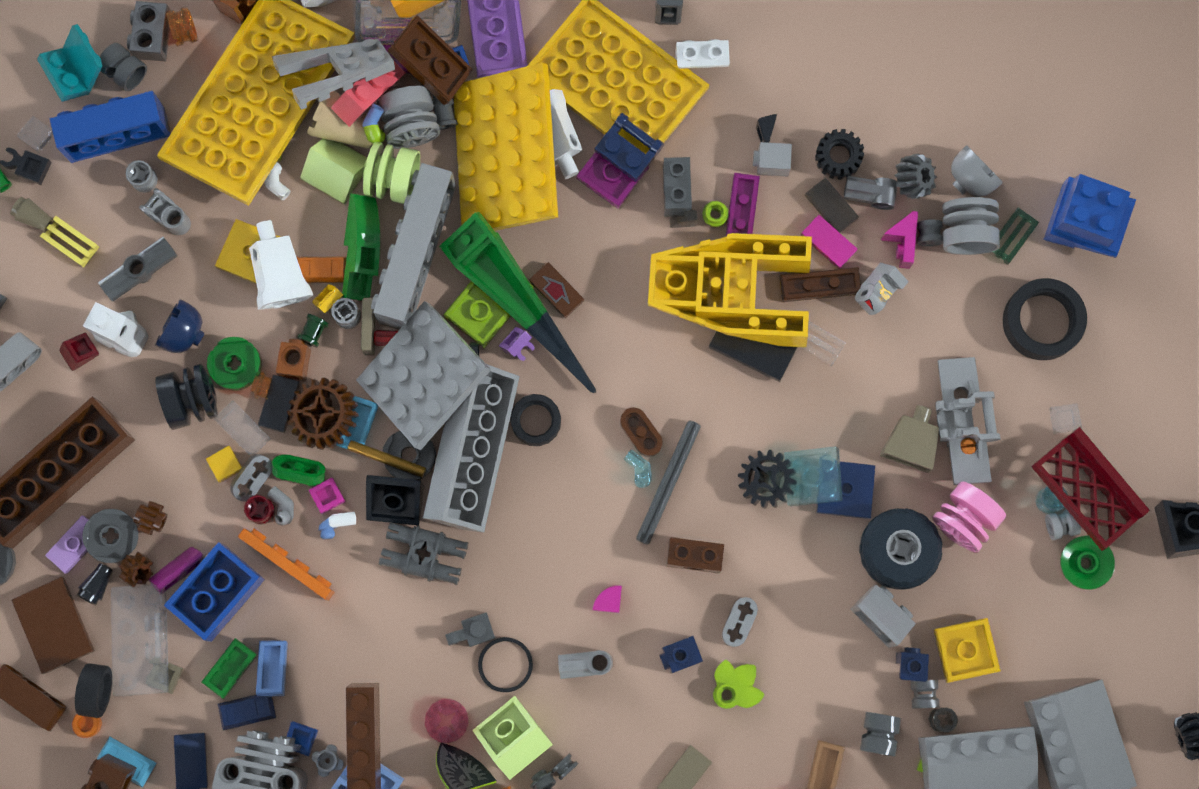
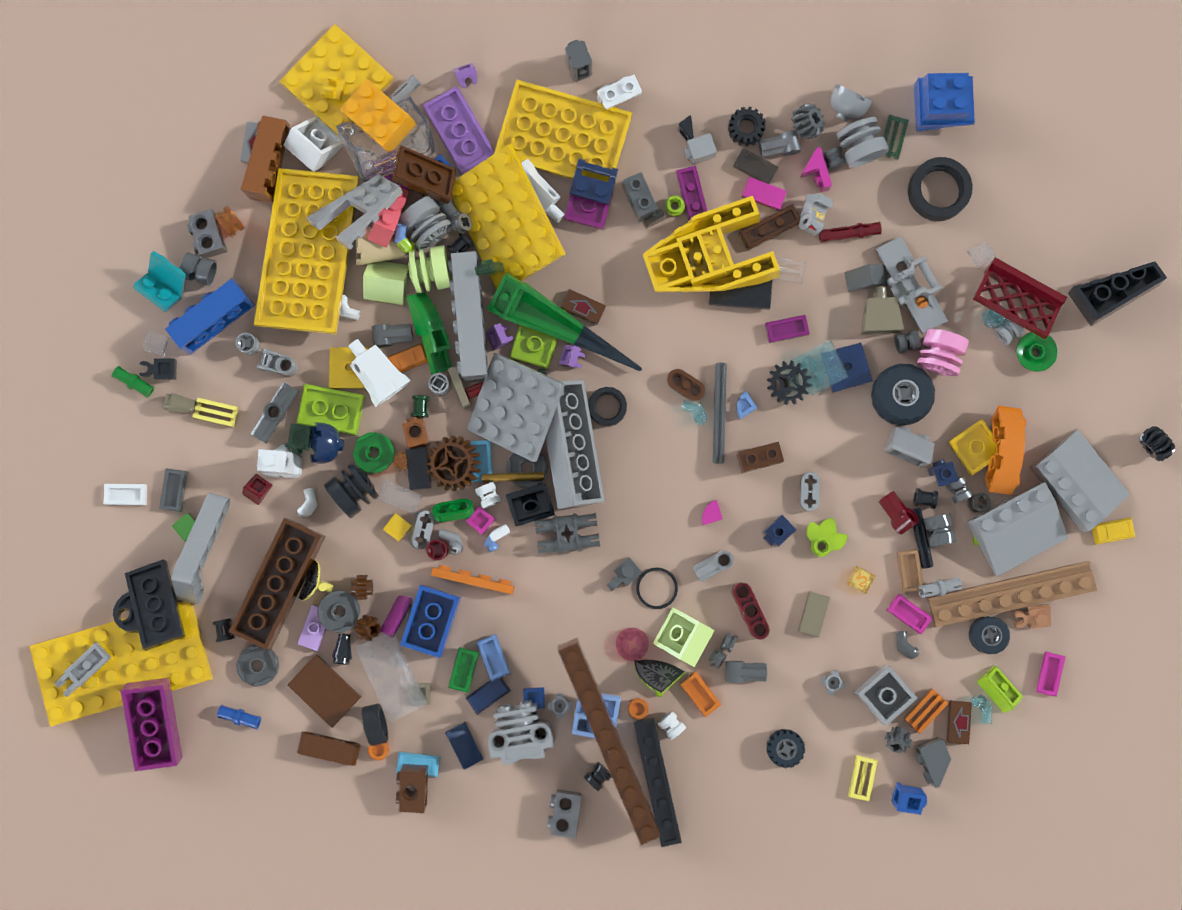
camera: 20 degrees left, 5 degrees up
yellow tile [312,284,343,313] -> none
none -> clear green bracket [285,424,313,454]
none -> lime tile [296,384,365,436]
none -> white arm [297,488,317,518]
none -> shield [298,560,334,601]
none -> dark grey piece [371,324,413,348]
none -> black bush [447,234,474,253]
none -> flat silver bush [452,213,472,234]
none -> clear green plate [475,259,505,276]
none -> white wheel [475,482,502,509]
none -> medium lavender tile [486,323,513,351]
none -> dark red beam [731,582,770,640]
none -> medium blue tile [736,391,757,419]
none -> magenta tile [765,315,810,344]
none -> dark red pin [819,221,882,243]
none -> dark grey slope [845,264,888,292]
none -> clear yellow tile [847,566,875,594]
none -> dark red piece [879,491,919,534]
none -> dark grey wheel [894,330,921,354]
none -> black axle [912,508,934,569]
none -> black bush [913,488,938,509]
none -> orange brick [984,405,1026,495]

